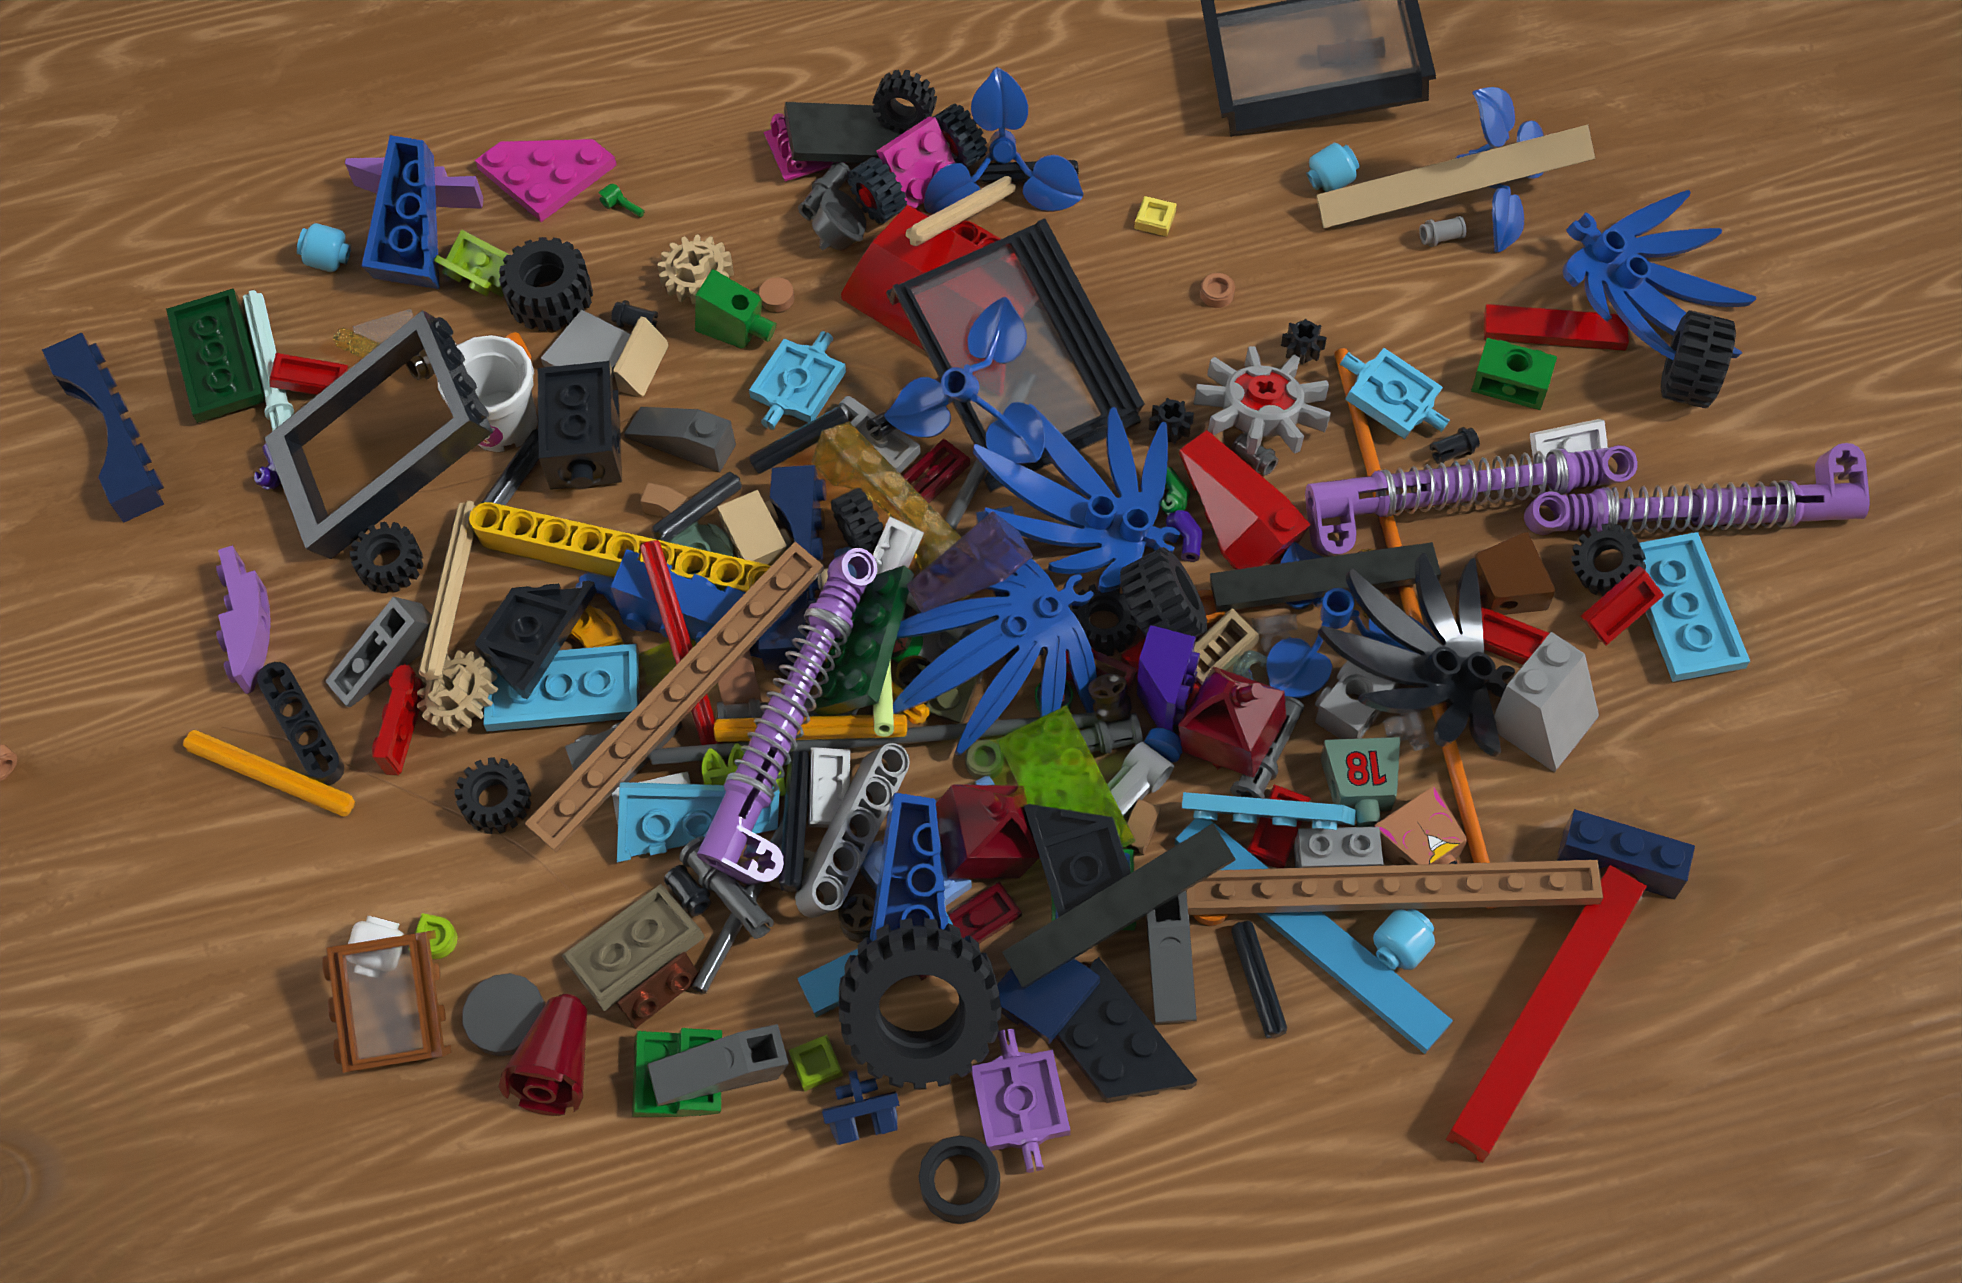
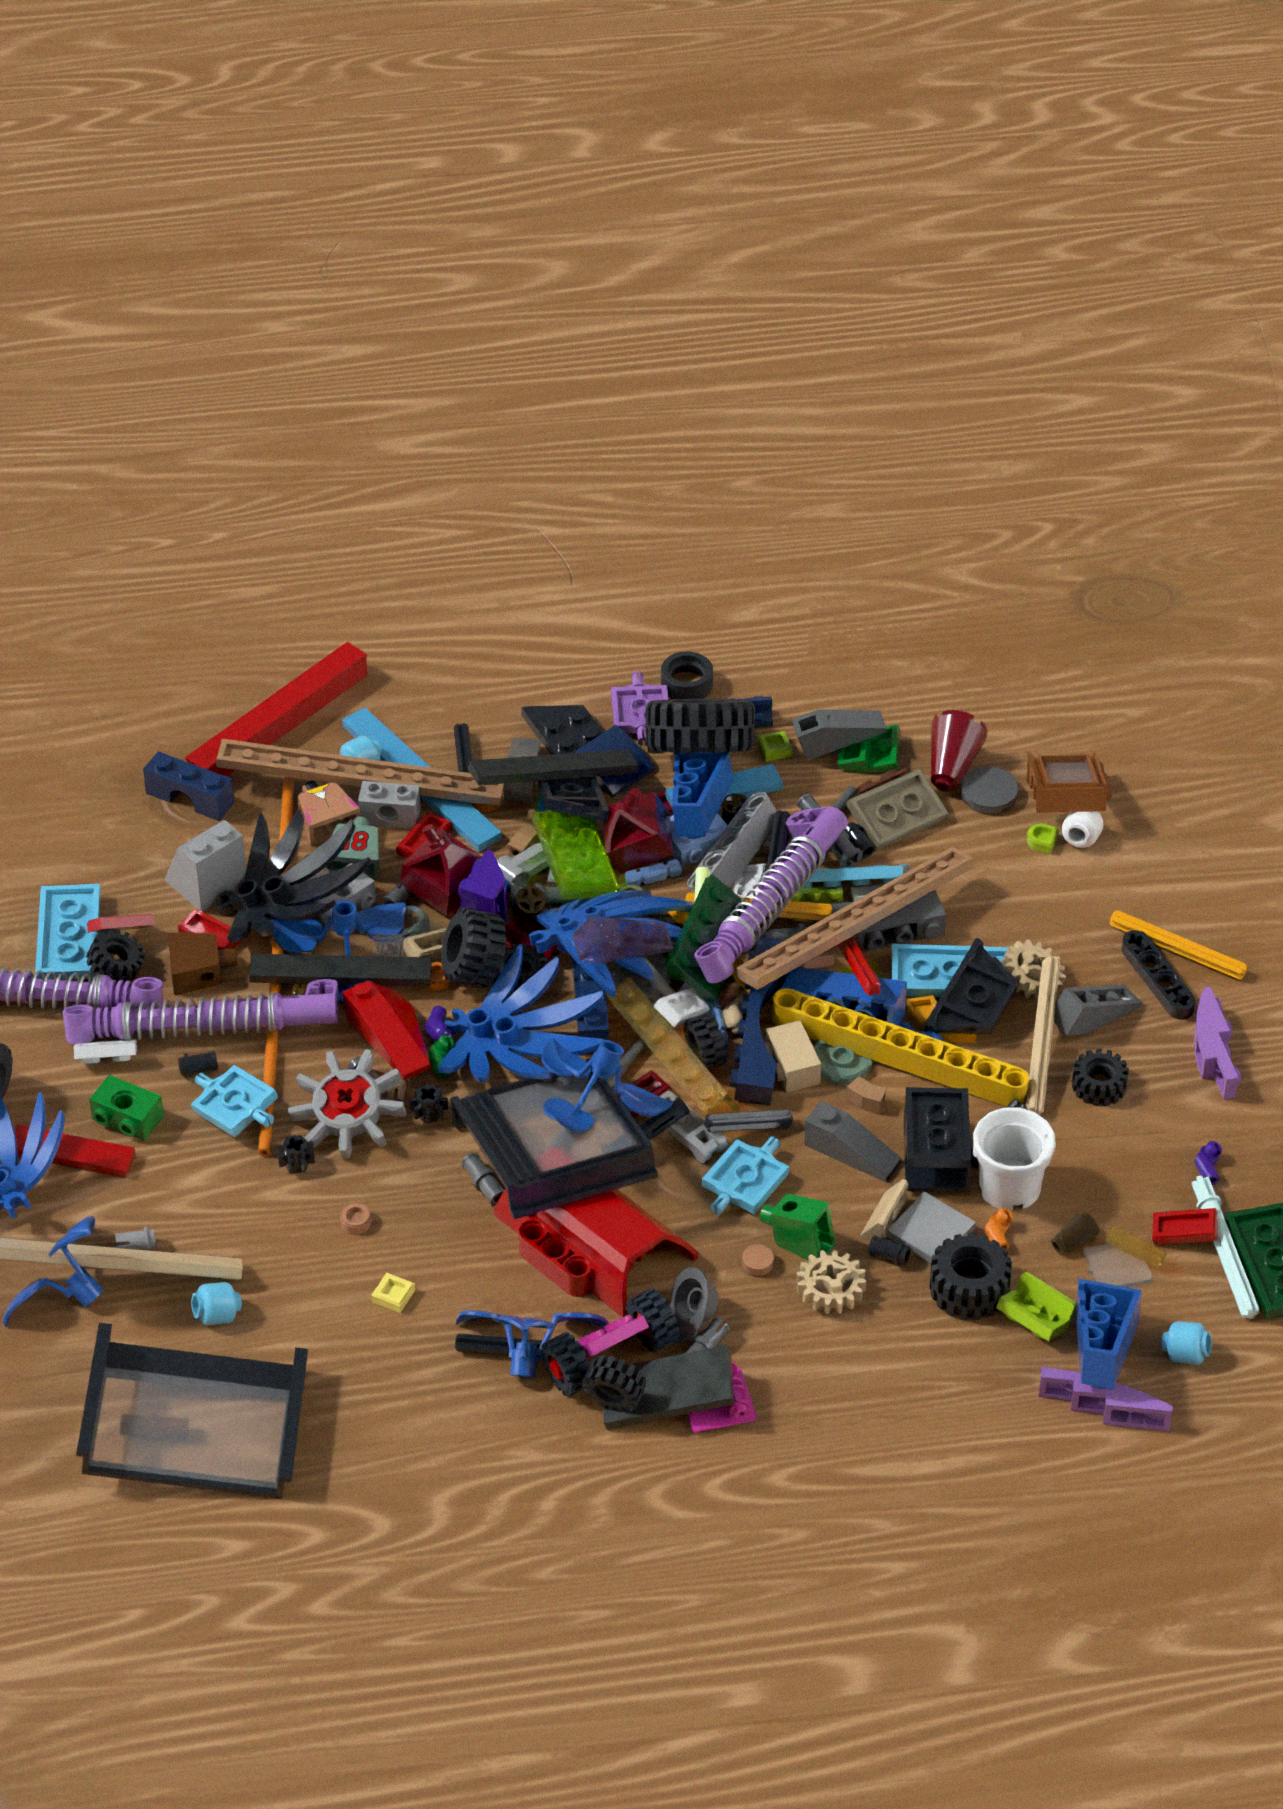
camera: 175 degrees left, 15 degrees down
black window [265,310,493,559] -> none
red hinge [372,664,424,776] -> none
black tyre [455,757,531,834] -> none
dark pink plate [475,139,617,222] -> none
green hand [598,184,645,217] -> none
black axle [651,472,742,542] -> none
tan axle [906,176,1016,246] -> none
medium azure wing [1182,792,1356,830] -> none

